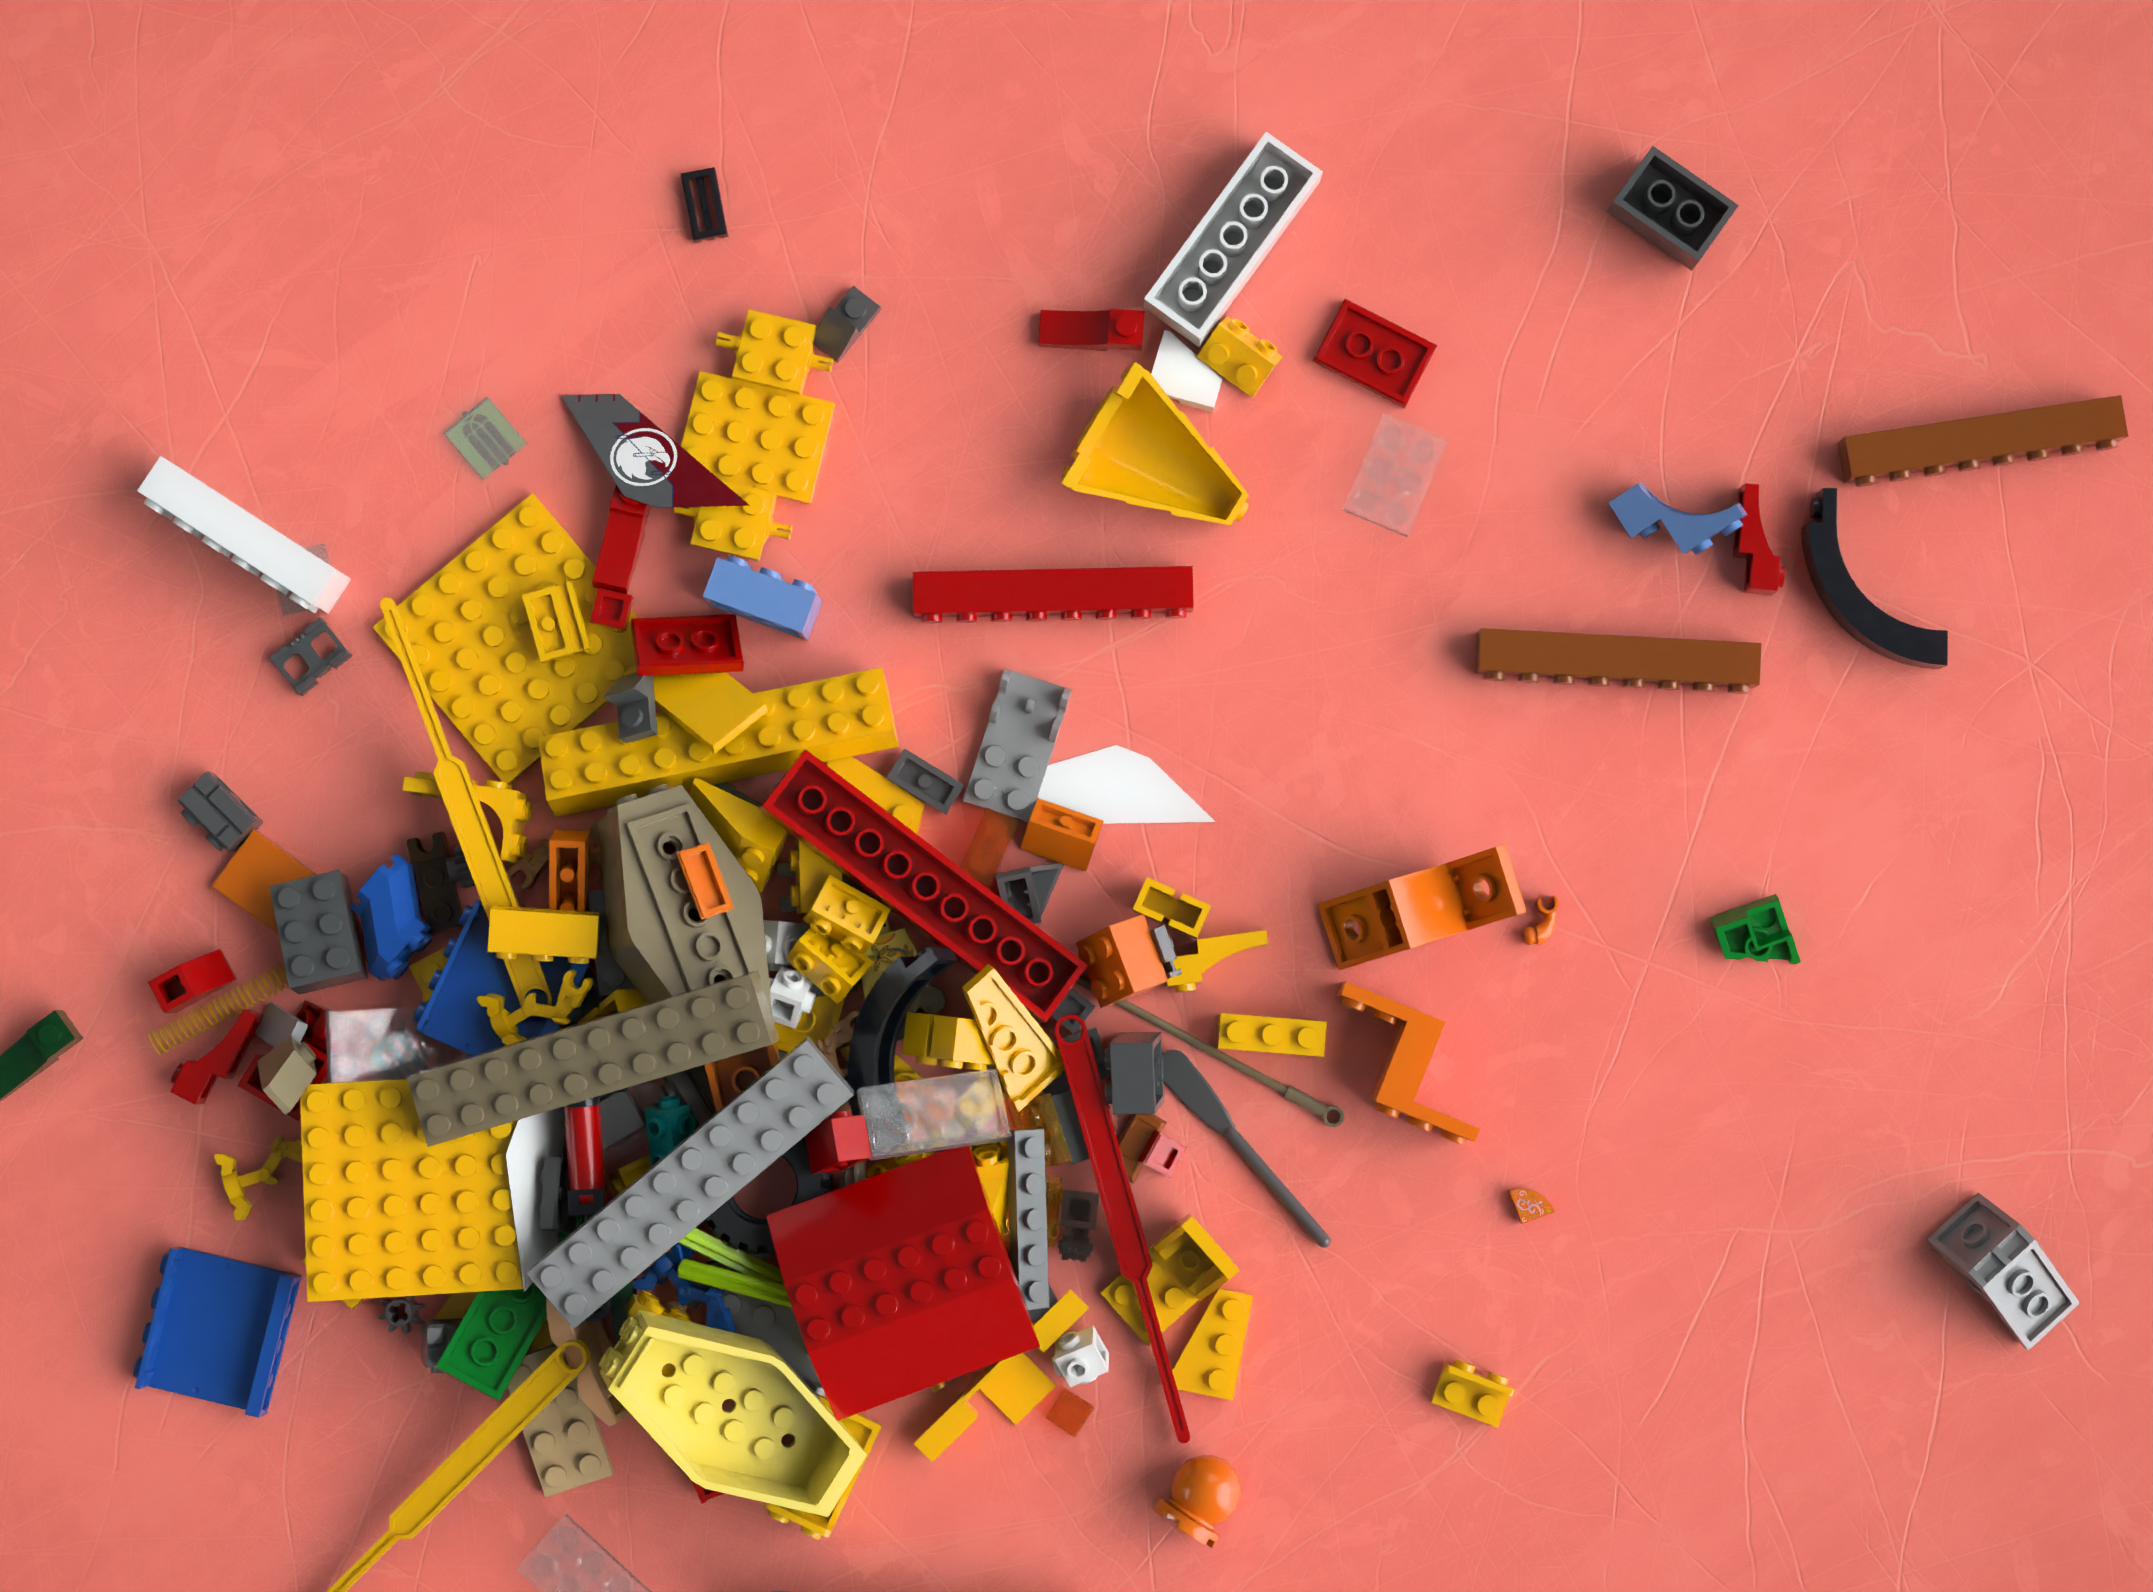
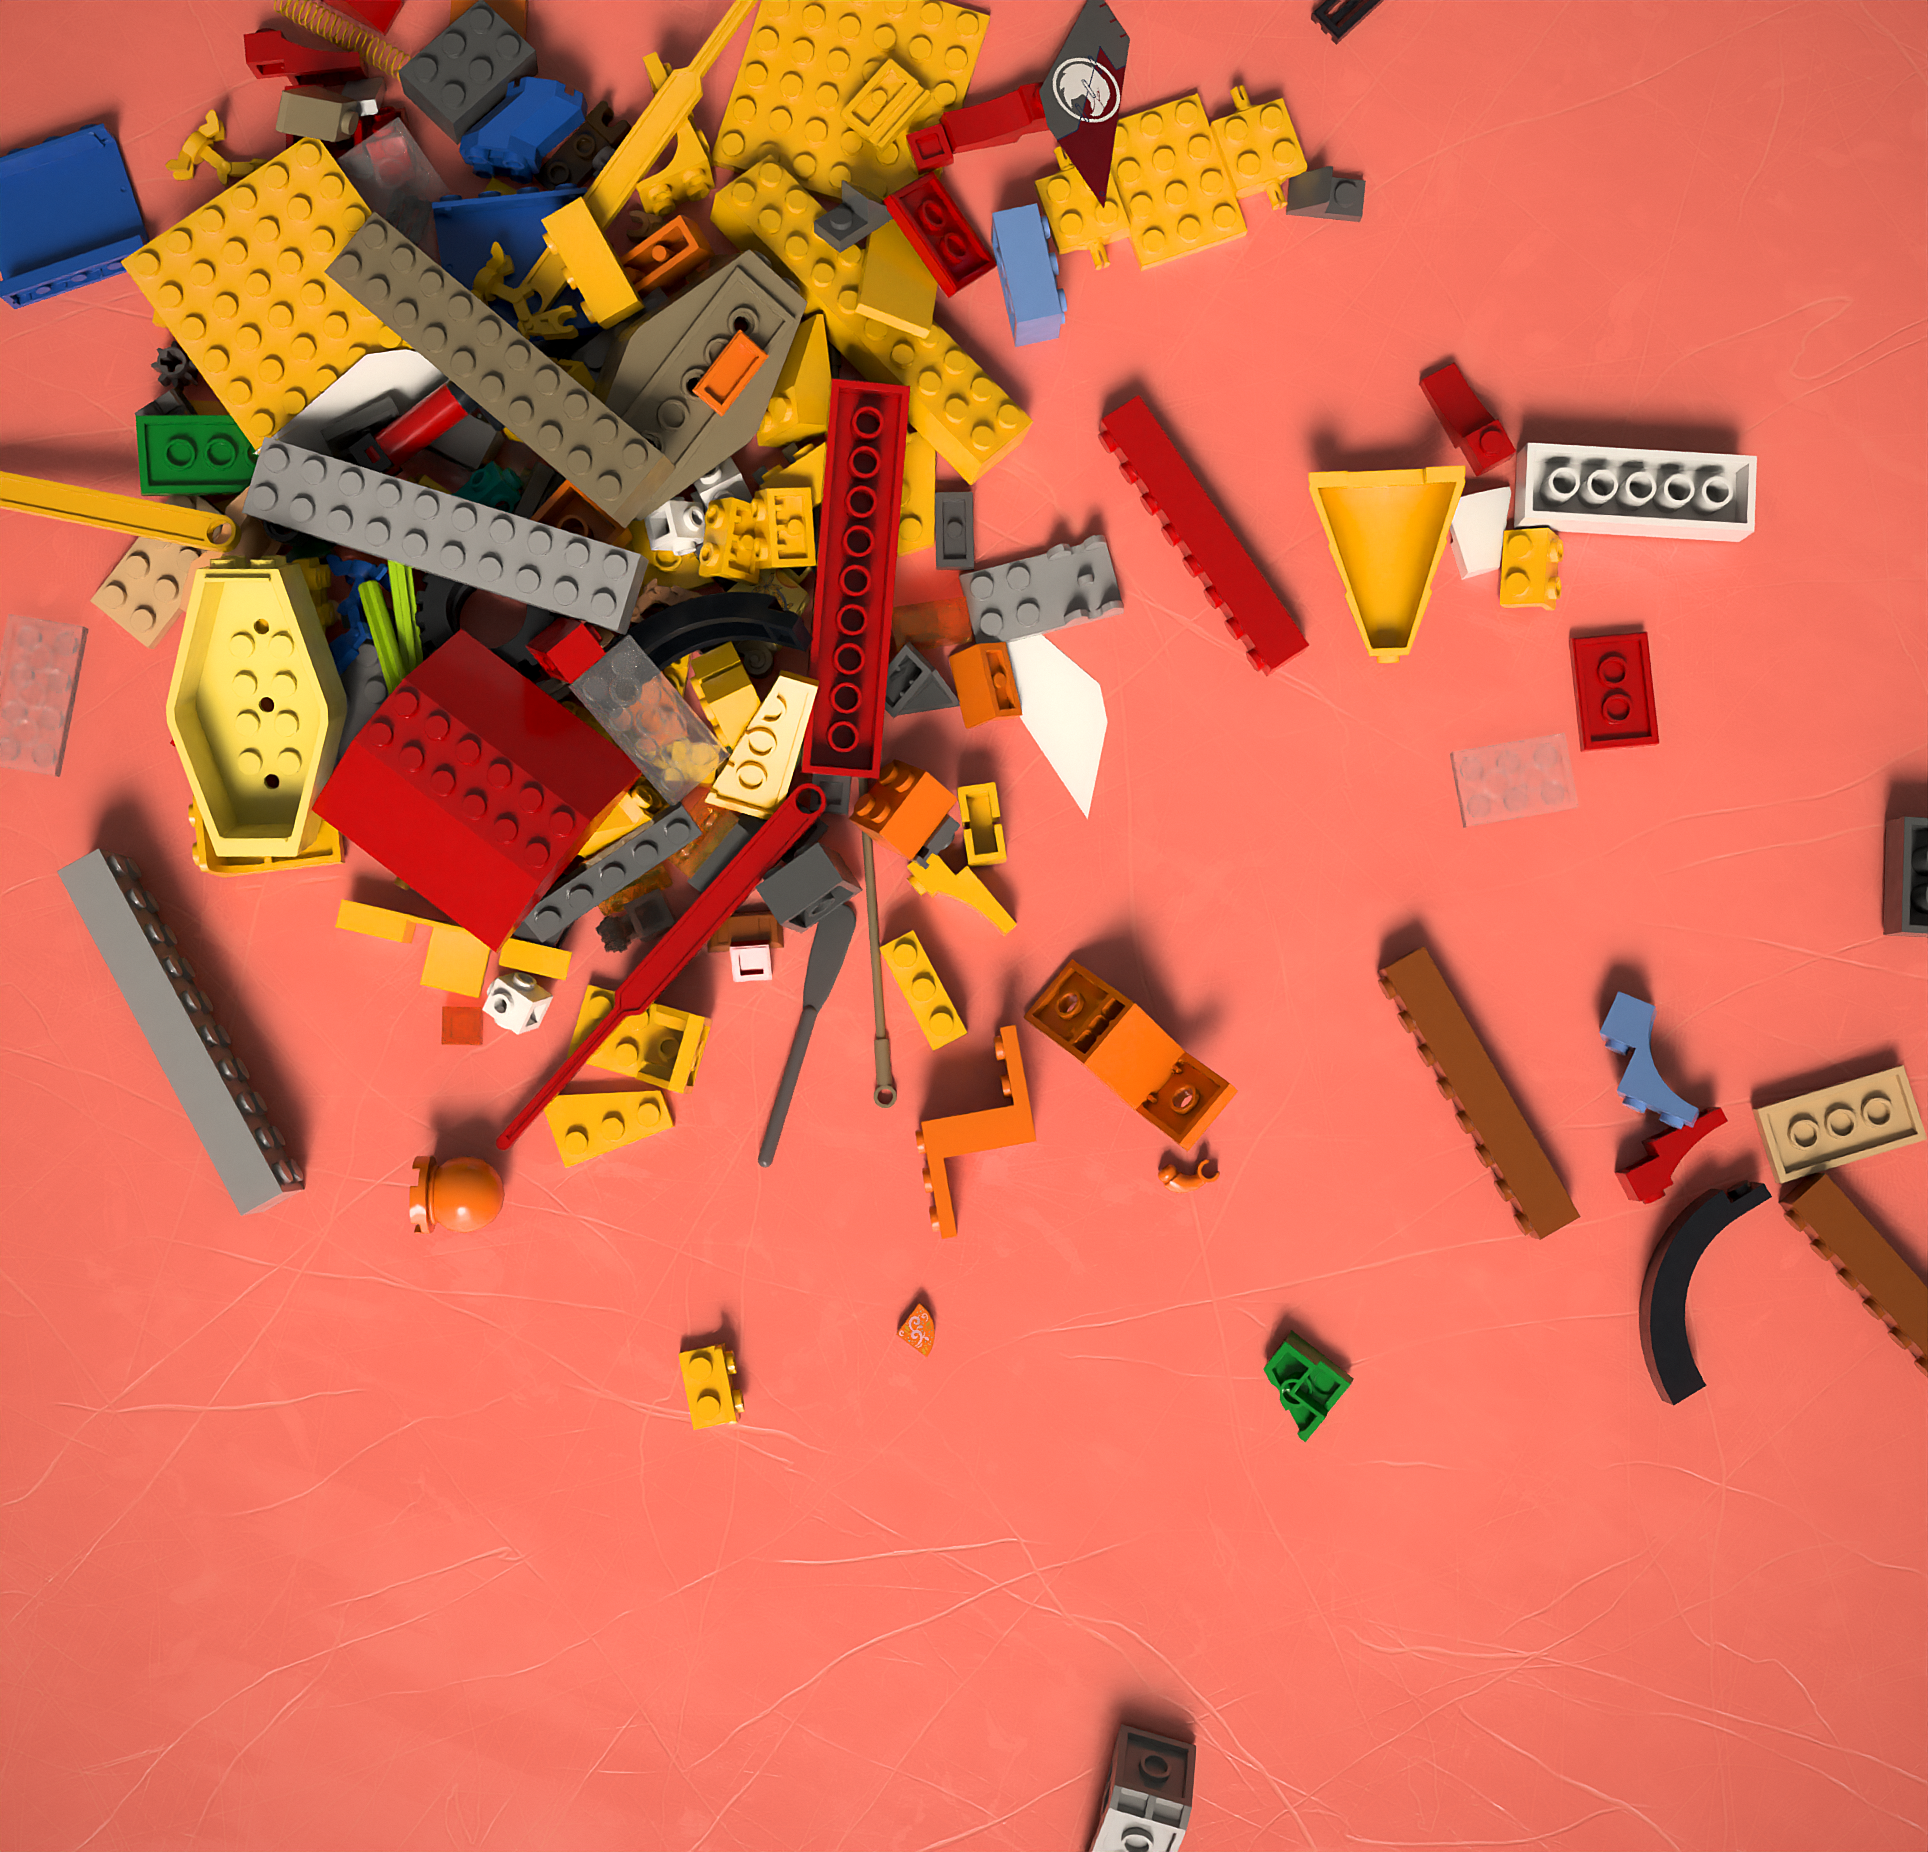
camera: 50 degrees right, 0 degrees up
none -> tan plate [1752,1065,1927,1183]

